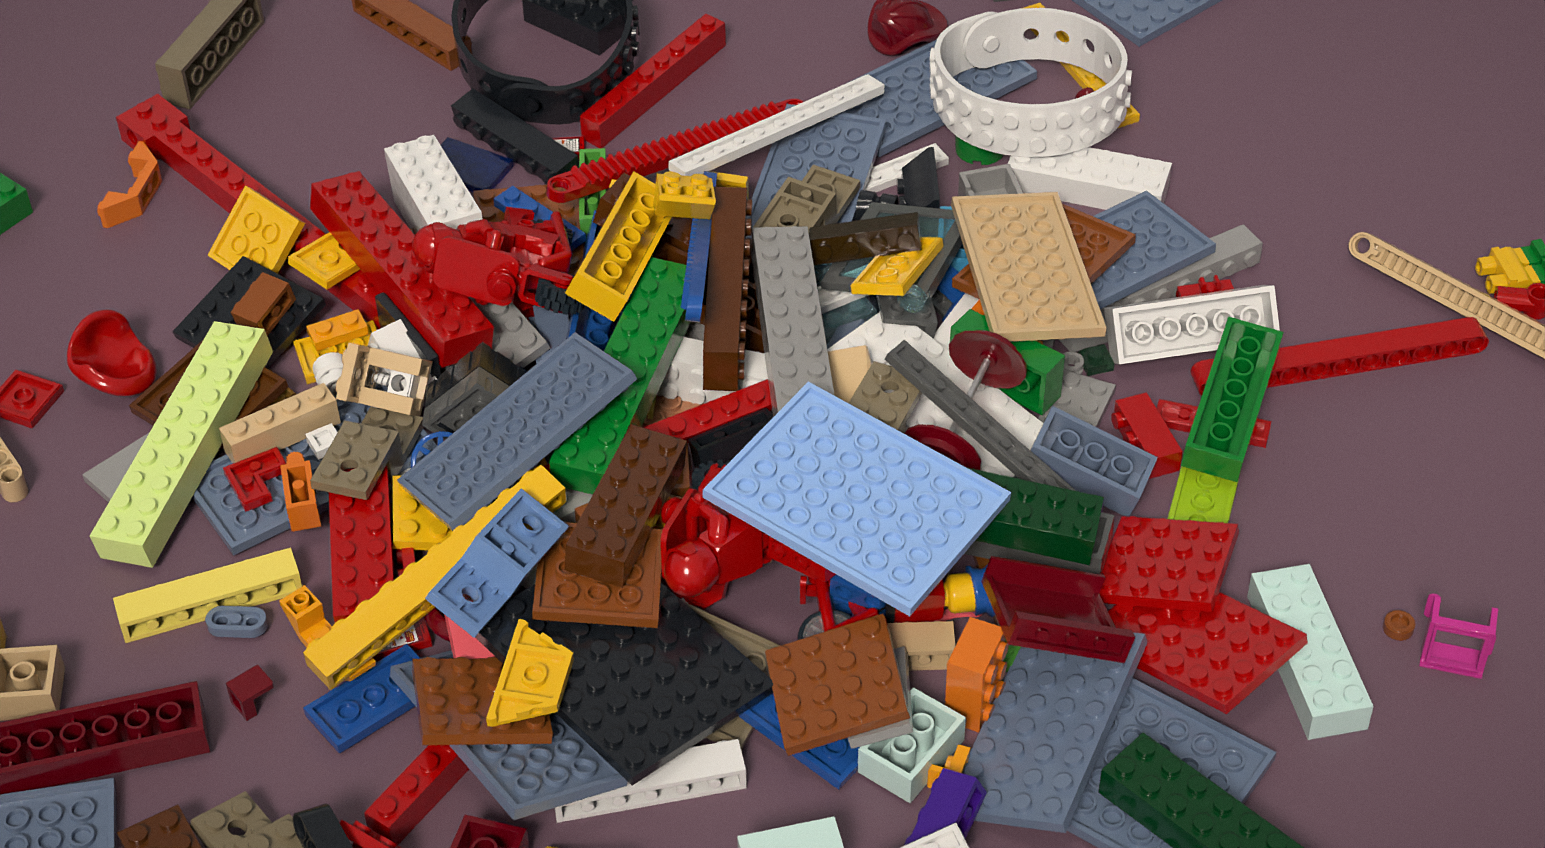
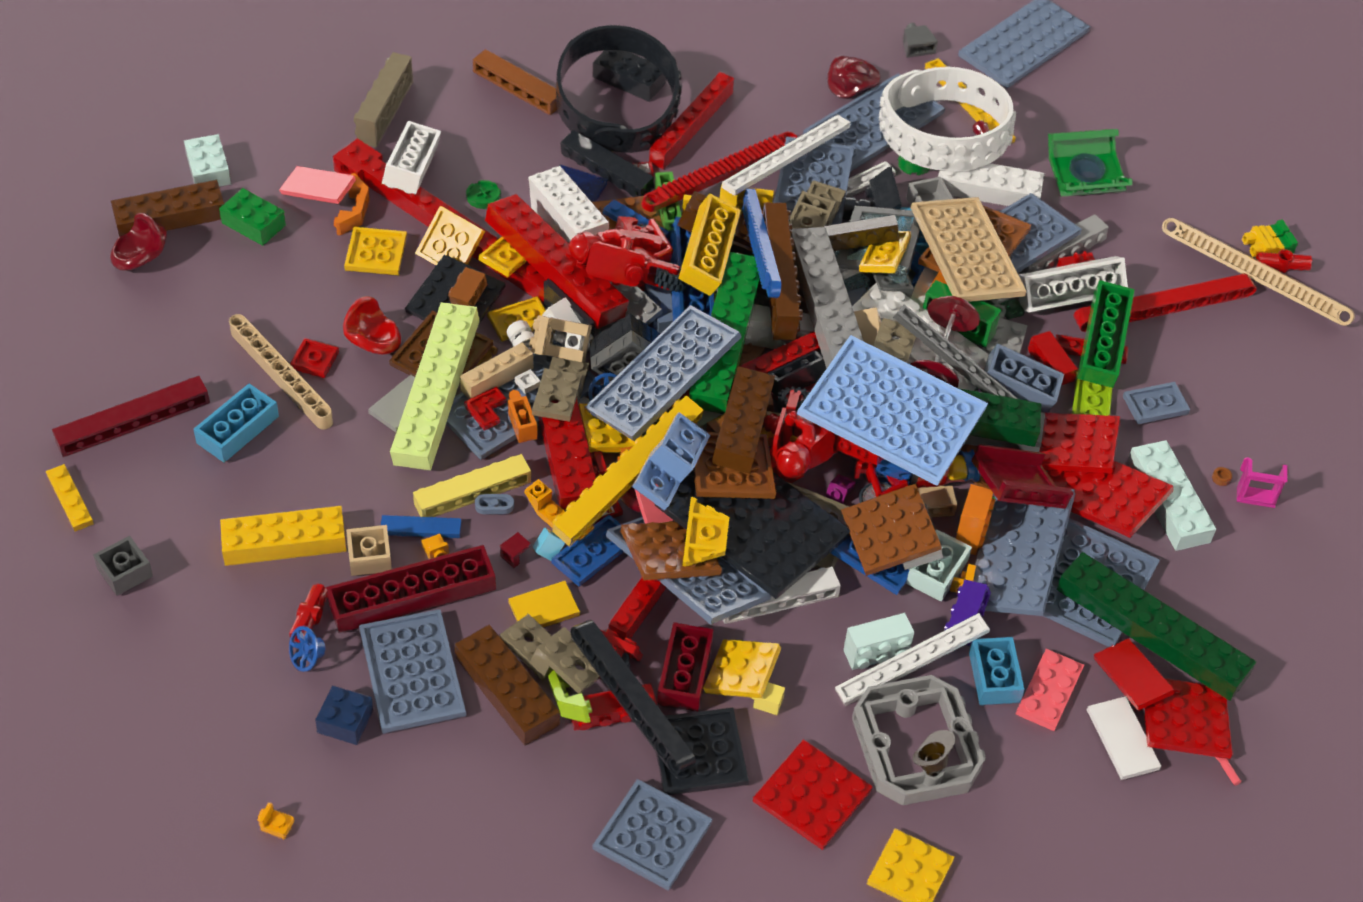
camera: 10 degrees left, 5 degrees up
light orange plate [306,309,369,351] -> none
yellow slope [653,171,716,220] -> none
none -> tile [279,166,356,204]
none -> yellow plate [344,227,407,275]
none -> blue tile [381,515,461,538]
none -> white brick [382,121,441,194]
none -> light orange bracket [421,534,449,559]
none -> green tile [466,180,501,209]
none -> yellow tile [508,581,580,627]
none -> medium azure panel [532,527,565,561]
none -> magenta bracket [825,474,856,504]
none -> green panel [1048,129,1132,196]
none -> sand blue plate [1123,382,1190,424]

